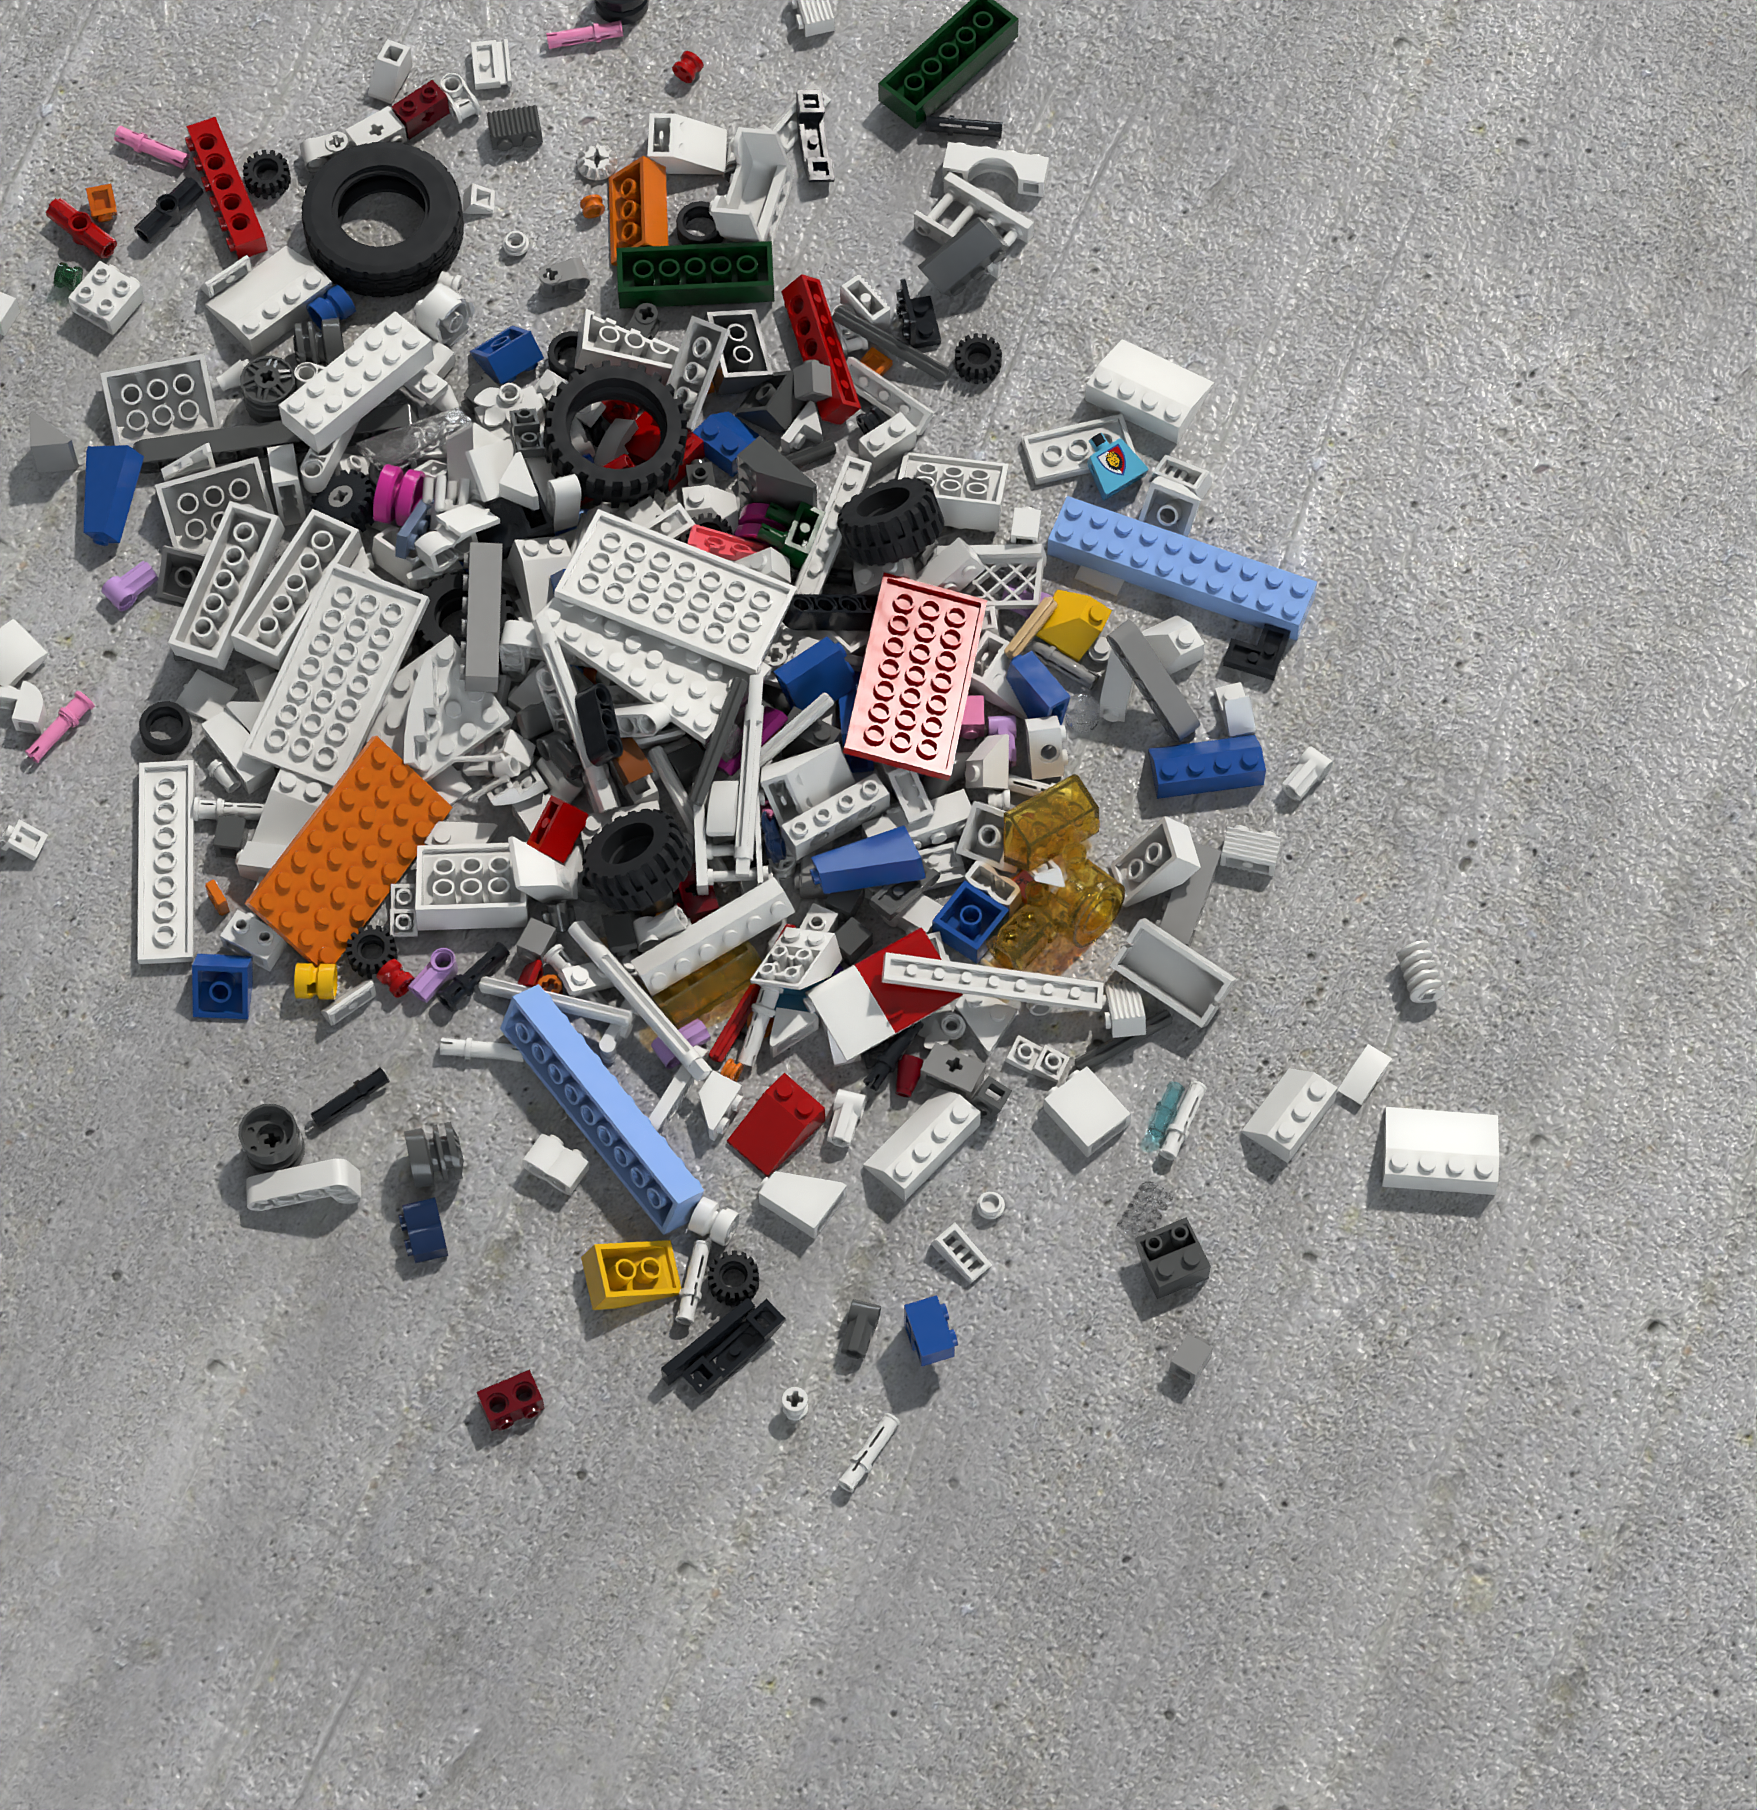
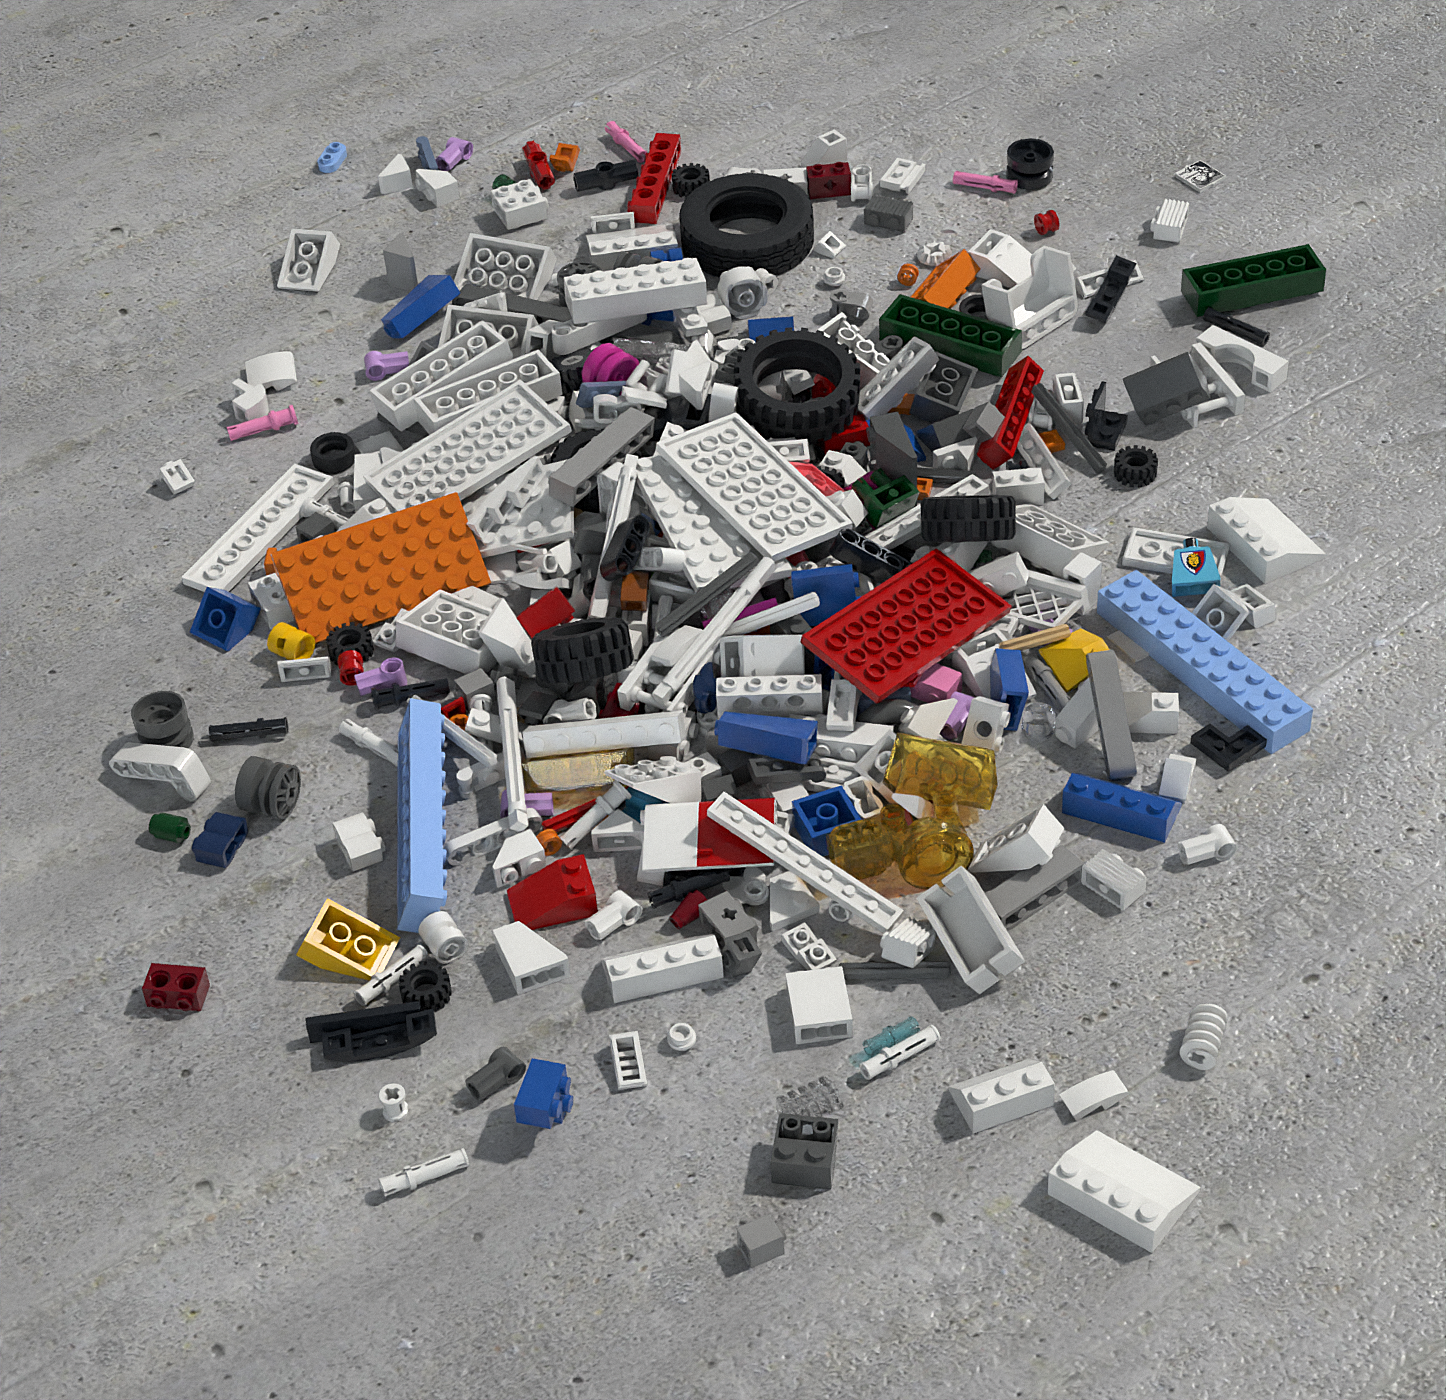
camera: 35 degrees right, 20 degrees down
none -> dark green brick [148,812,191,843]

